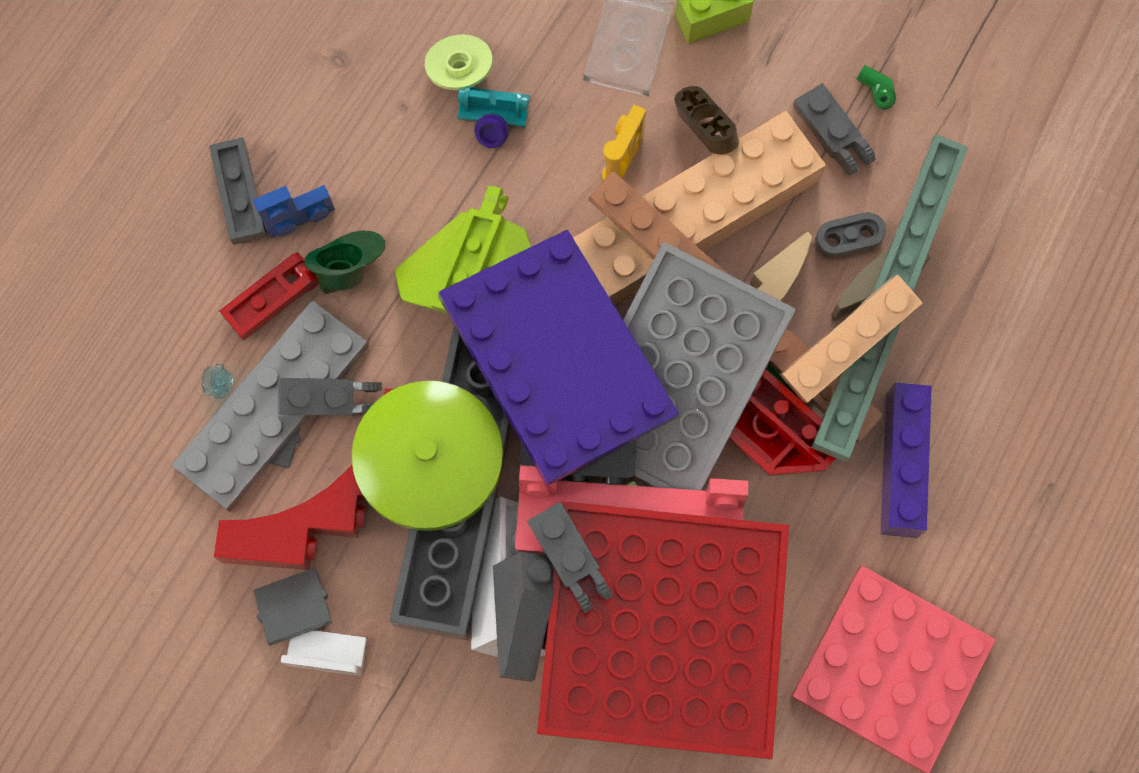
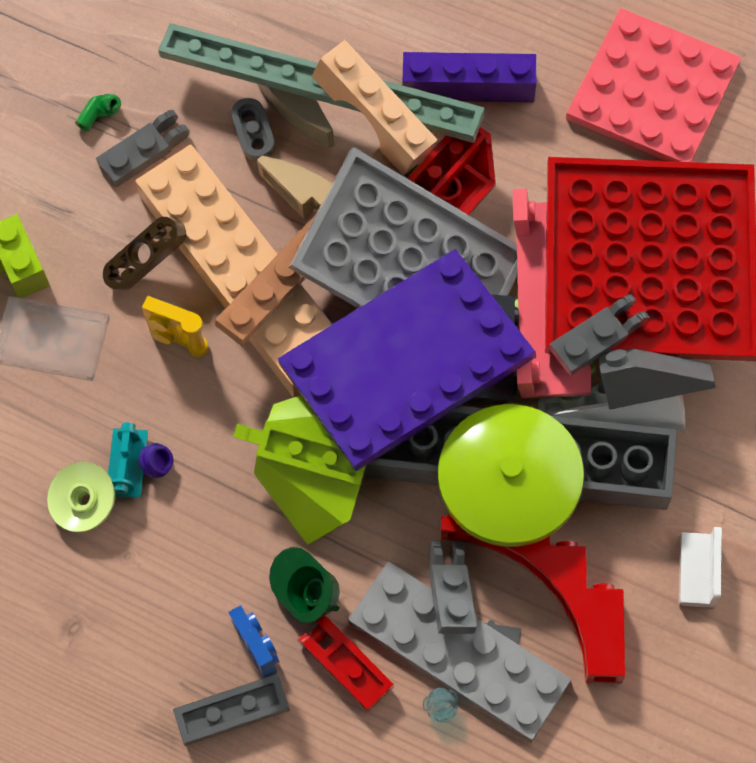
camera: 90 degrees left, 5 degrees down
dark grey piece [254,568,332,646] -> none

